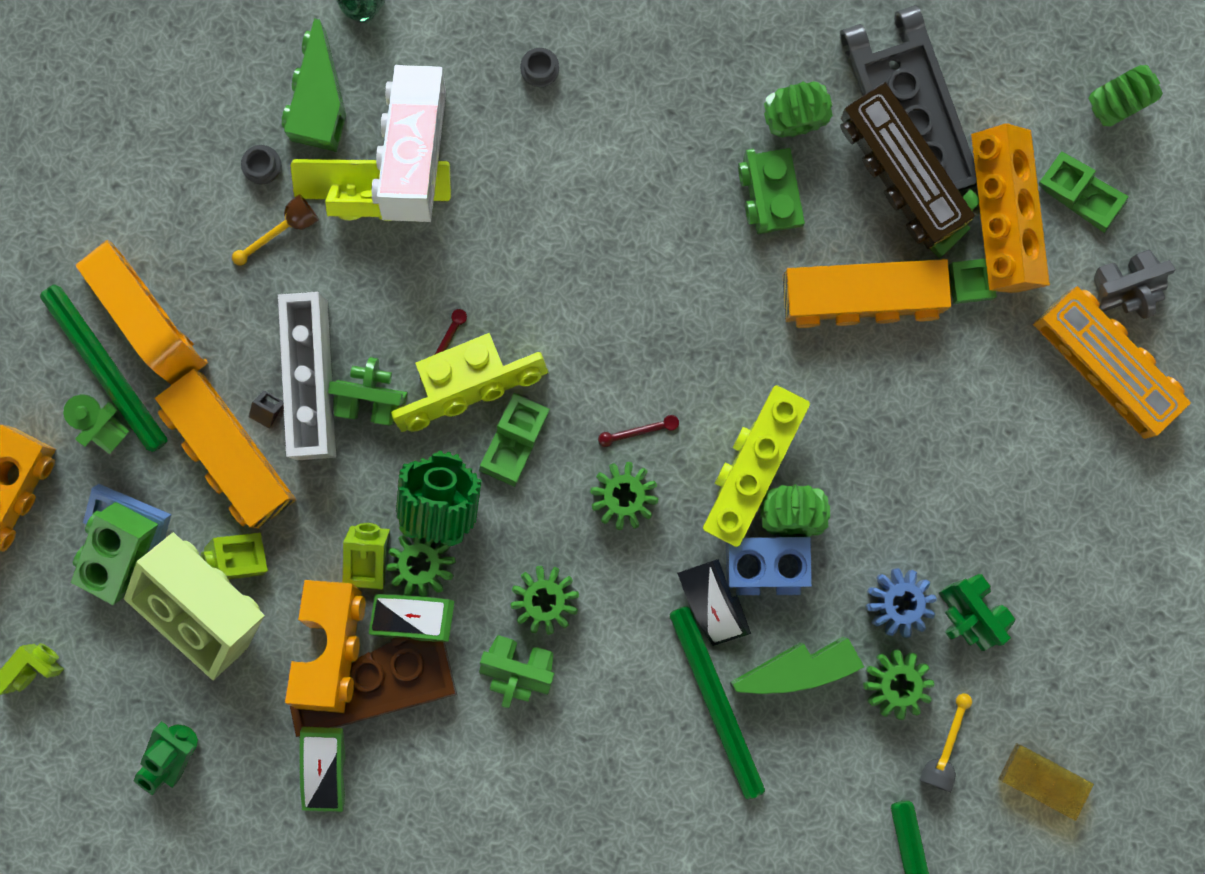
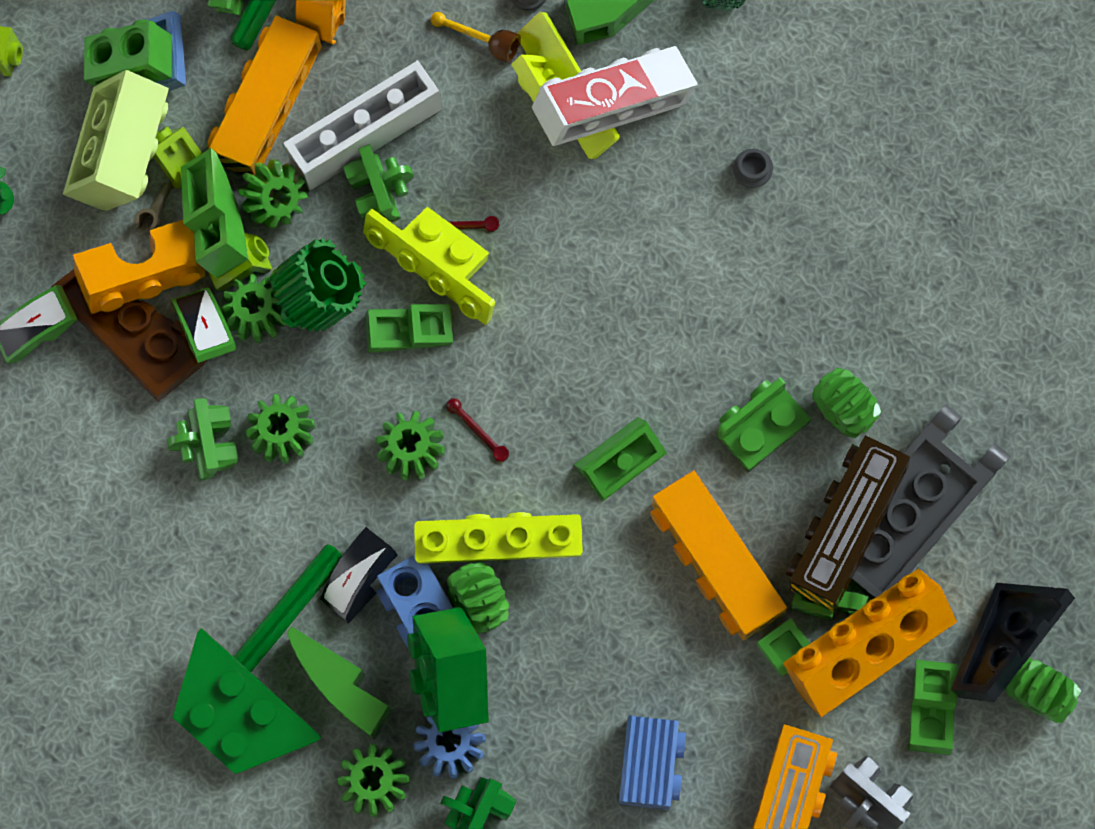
camera: 65 degrees right, 10 degrees down
dark grey piece [248,391,284,429] -> none
none -> dark tan hand [134,182,172,232]
none -> green wing [172,628,322,774]
none -> bright green slope [181,148,248,278]
none -> bright green gear [238,159,308,228]
none -> green brick [407,607,489,732]
none -> bright green slope [574,417,667,501]
none -> medium blue brick [619,716,686,810]
none -> black wing [951,583,1075,702]

